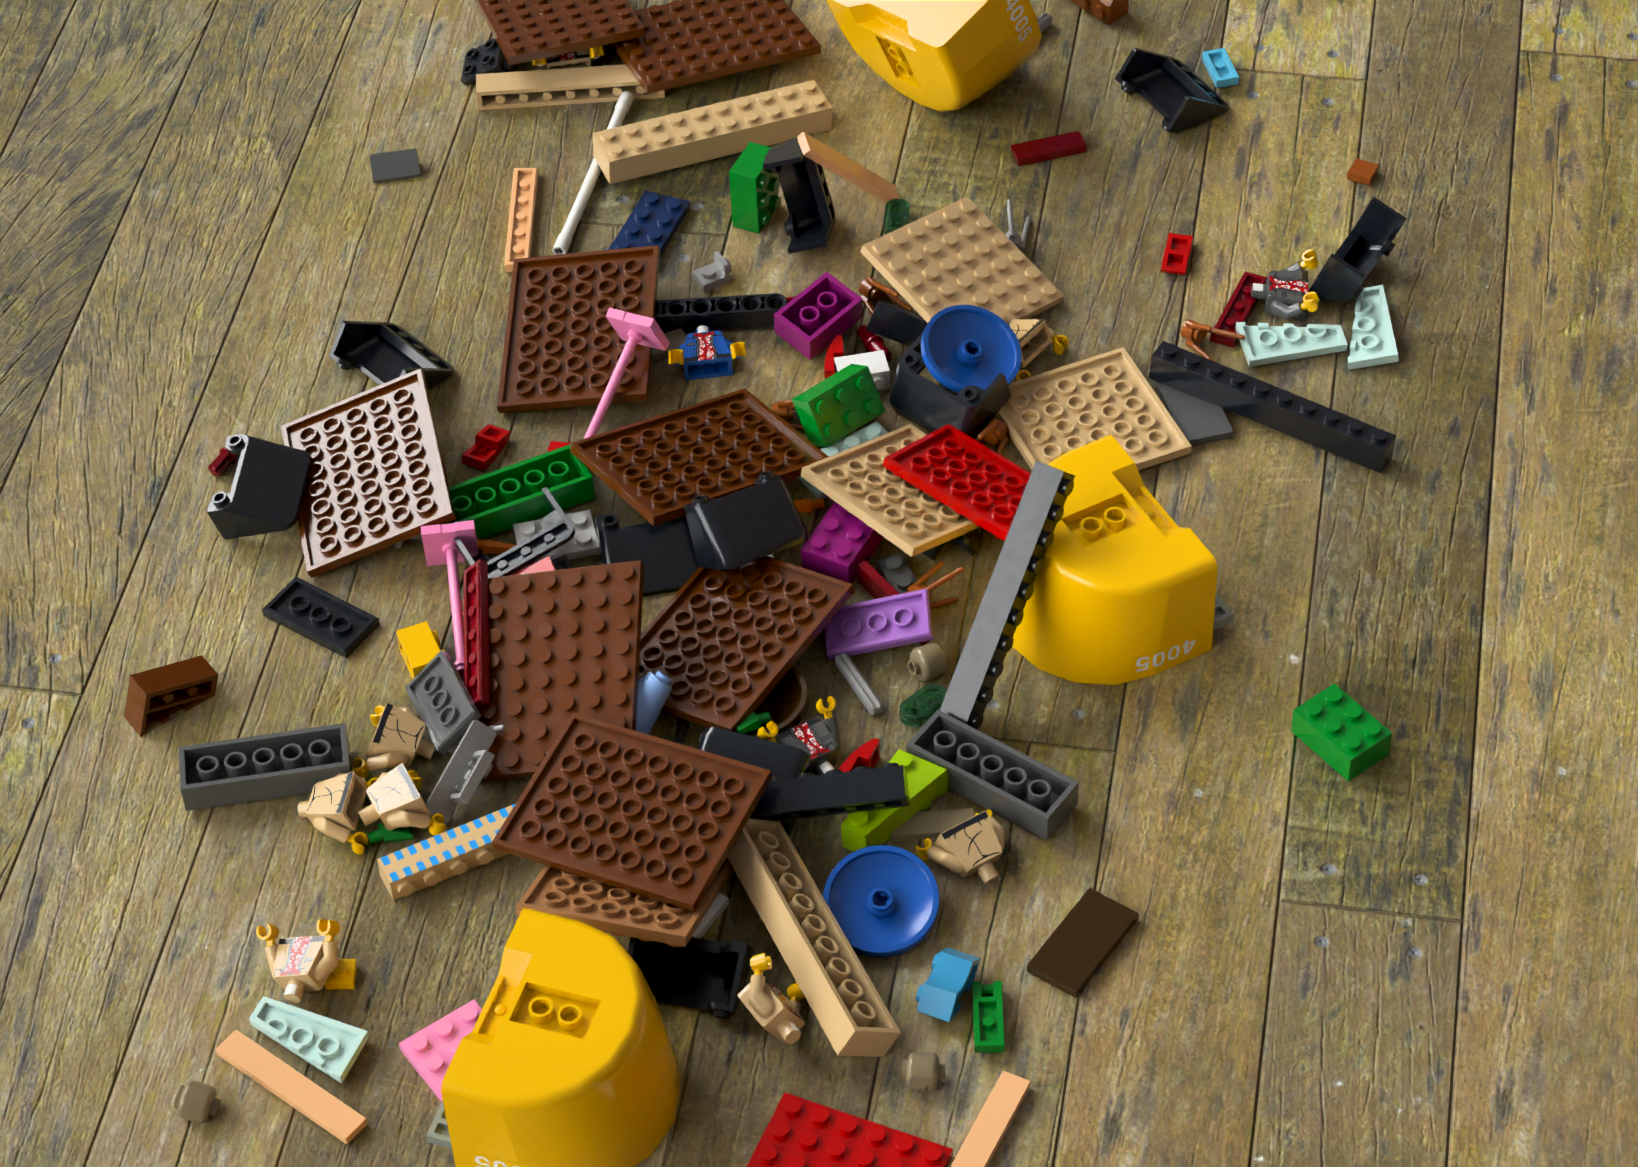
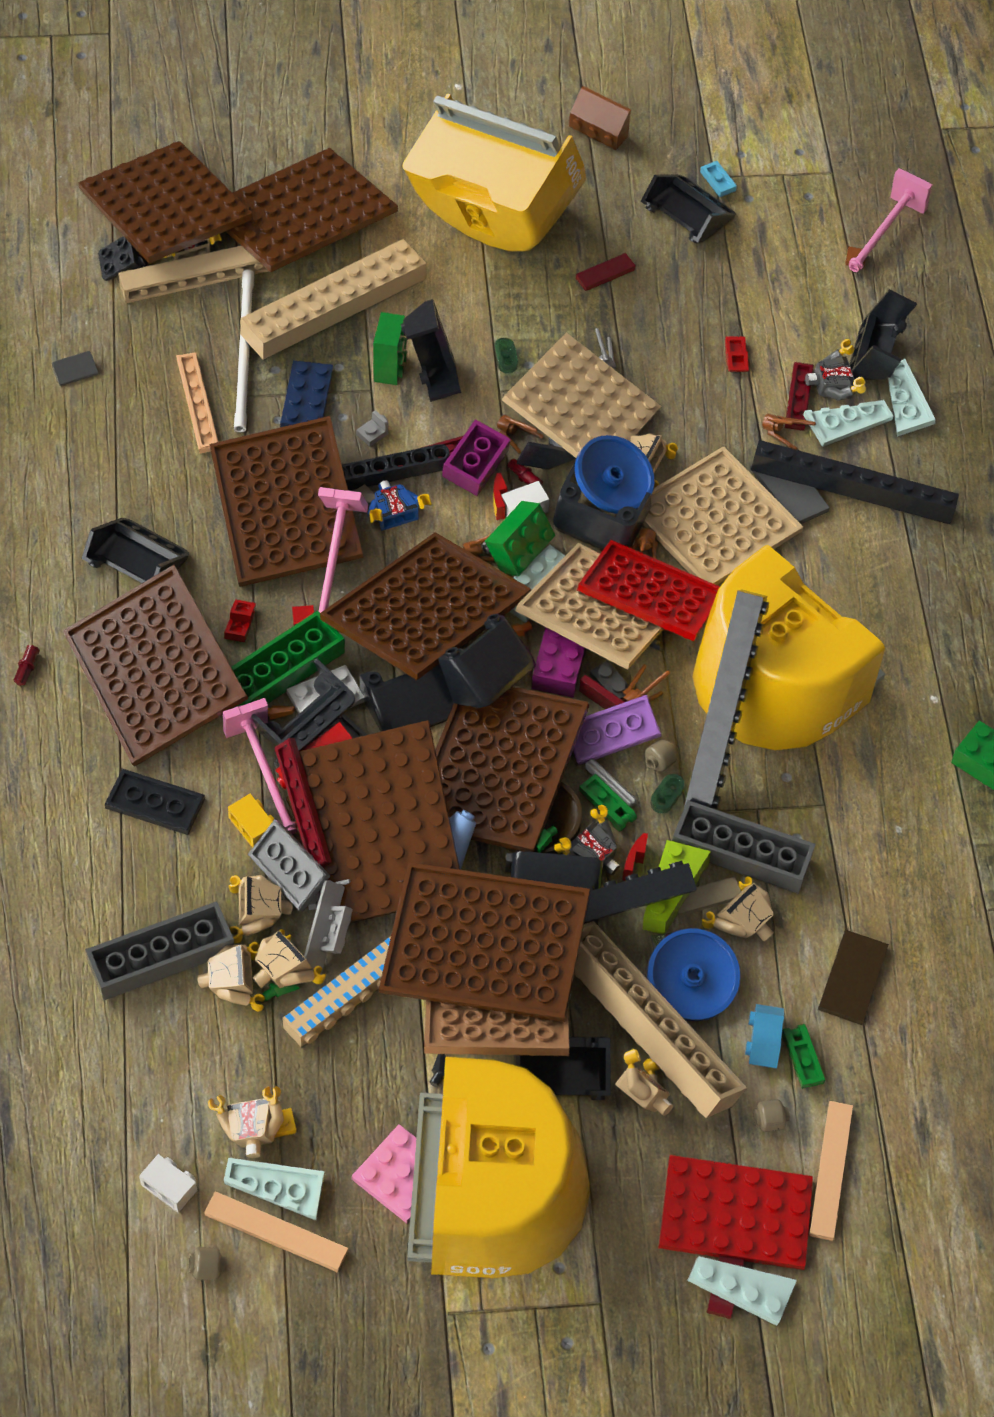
camera: 20 degrees left, 10 degrees up
reddish brown wedge [124,655,218,737] -> none
black windscreen [207,434,312,540] -> none
light nougat tile [797,132,902,208] -> none
none -> white brick [139,1154,197,1213]
none -> green plate [579,774,637,832]
none -> bright pink tile [849,168,932,272]

